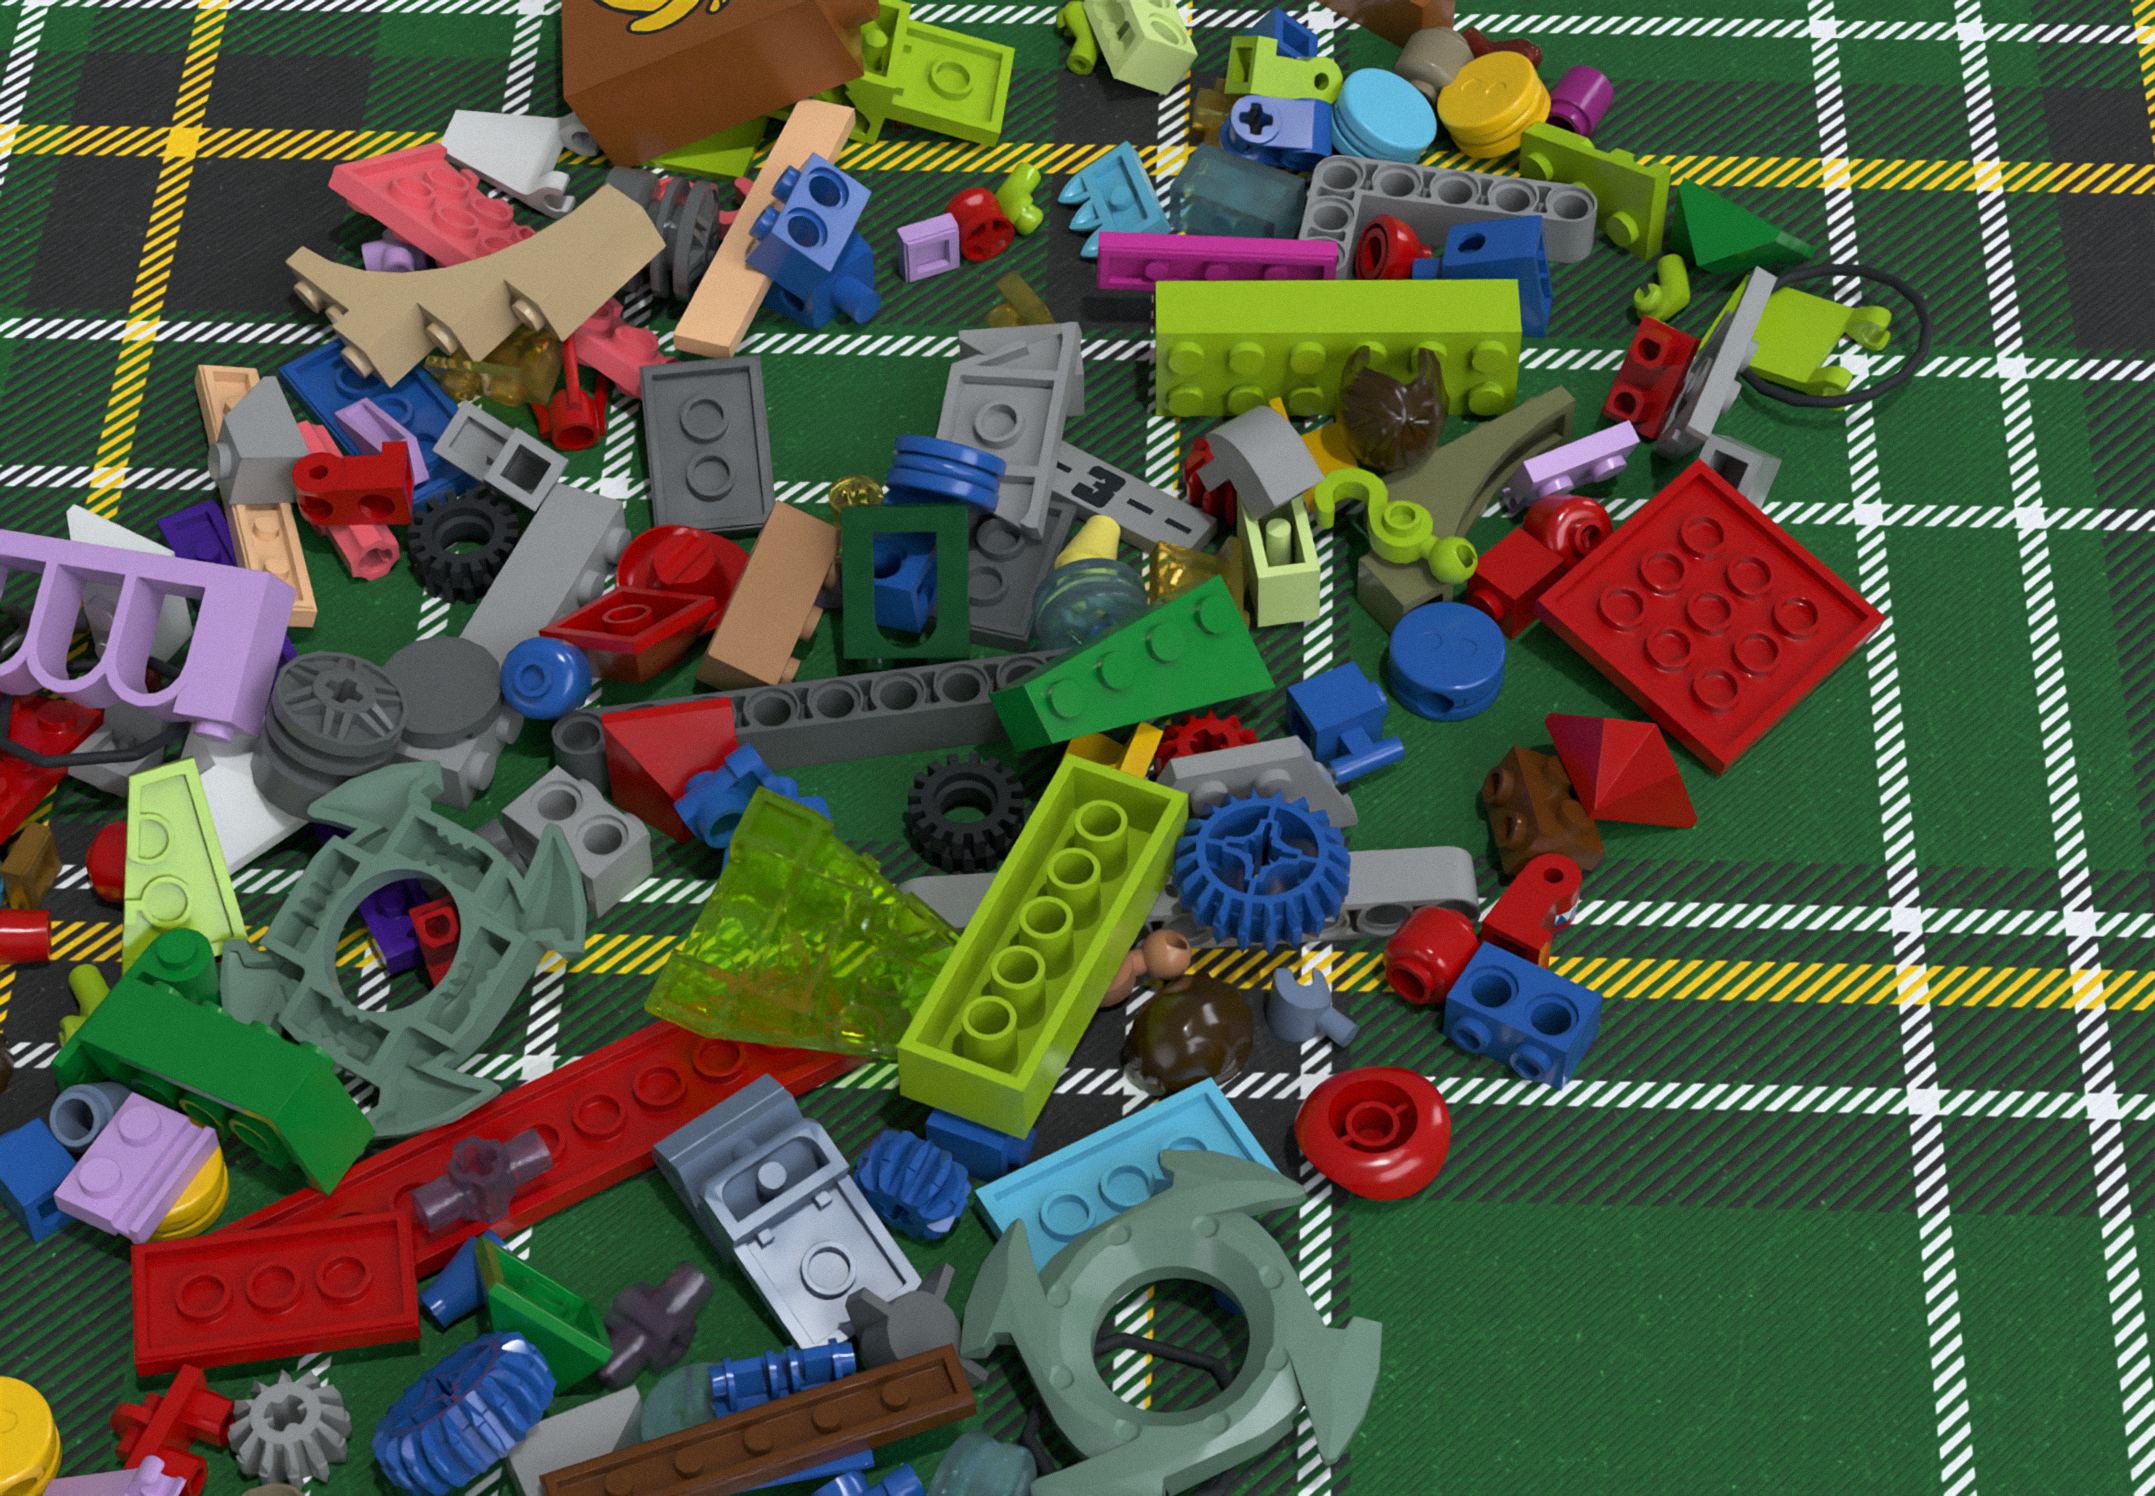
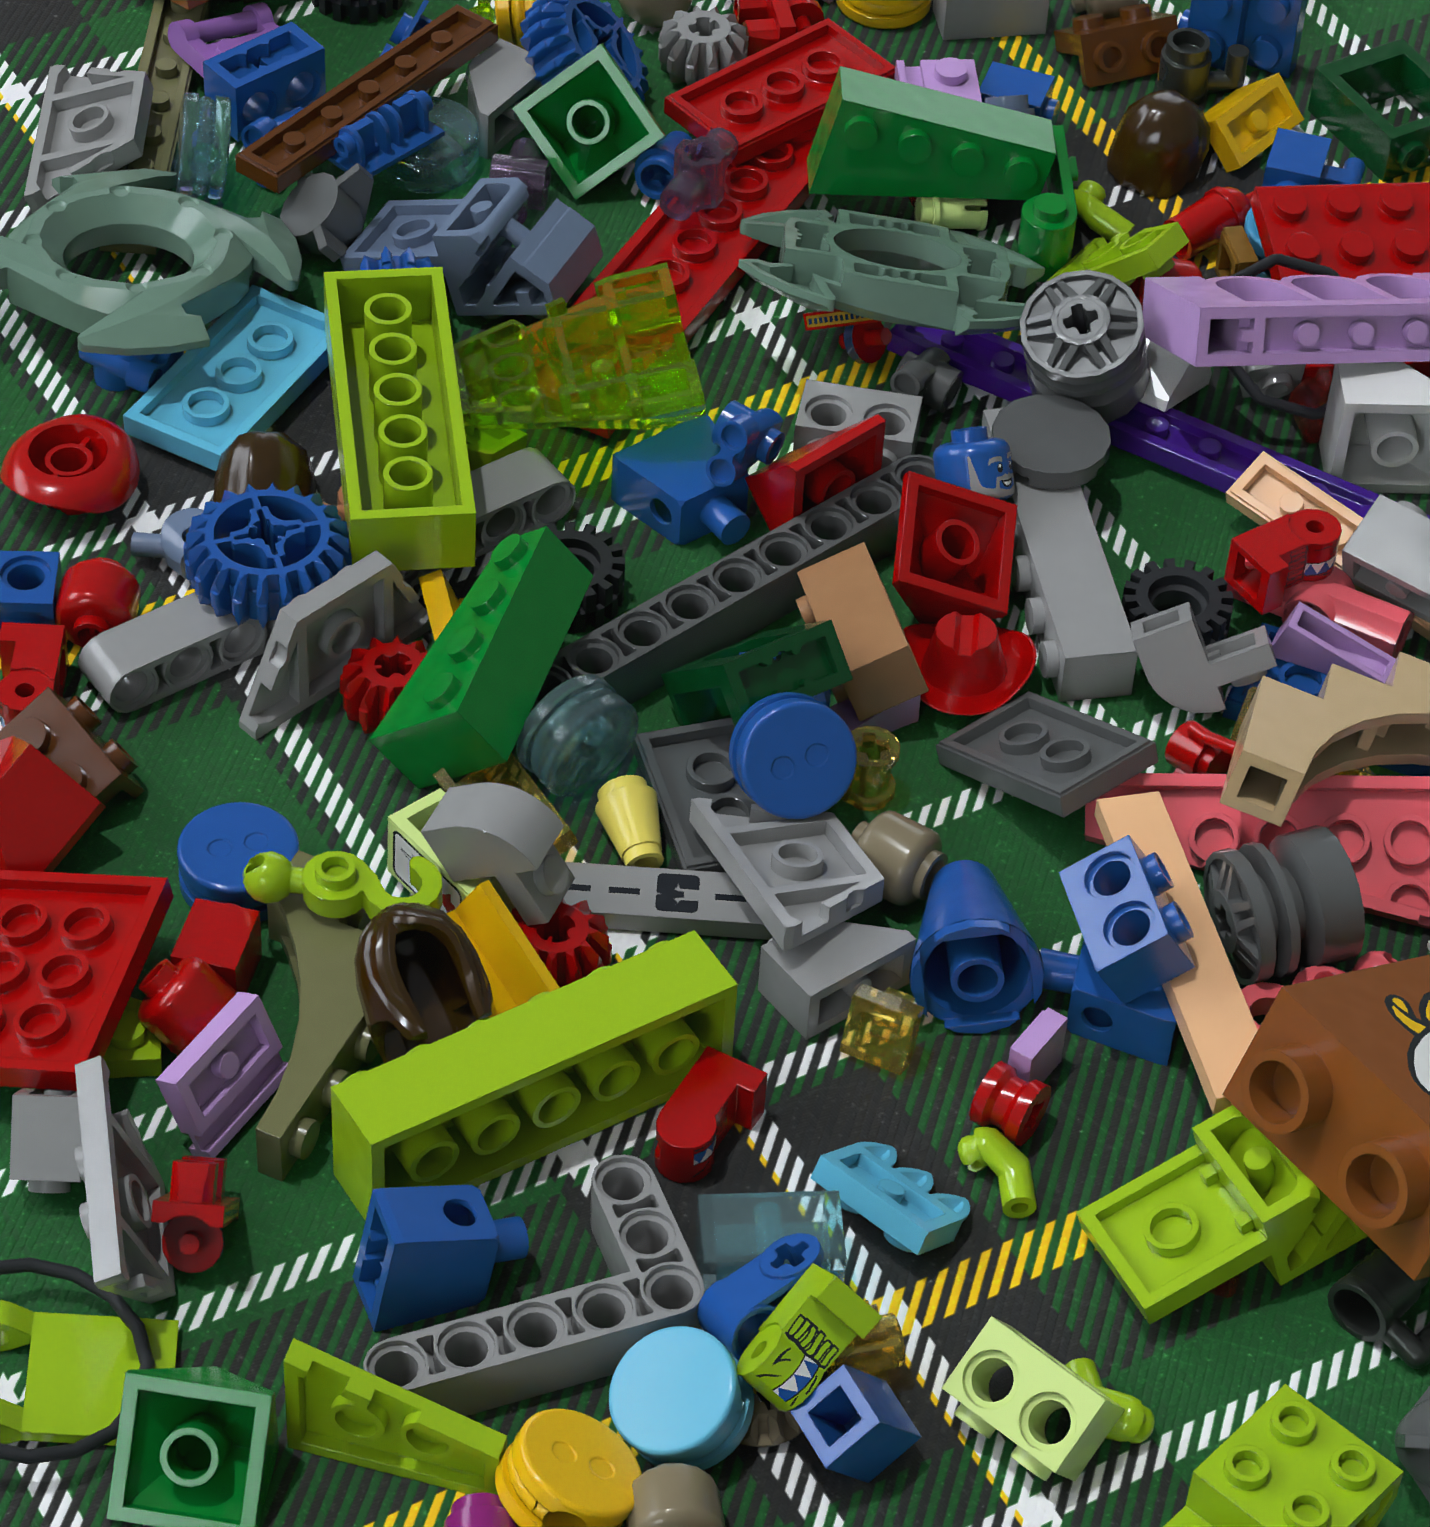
camera: 145 degrees right, 5 degrees down
dark pink tile [1097,231,1337,291] -> none
blue brick [1285,661,1405,786] -> none
red brick [1355,214,1432,280] -> none
lime arm [1633,254,1691,322] -> none
none -> dark tan head [851,810,948,907]
none -> blue cone [909,860,1045,1034]

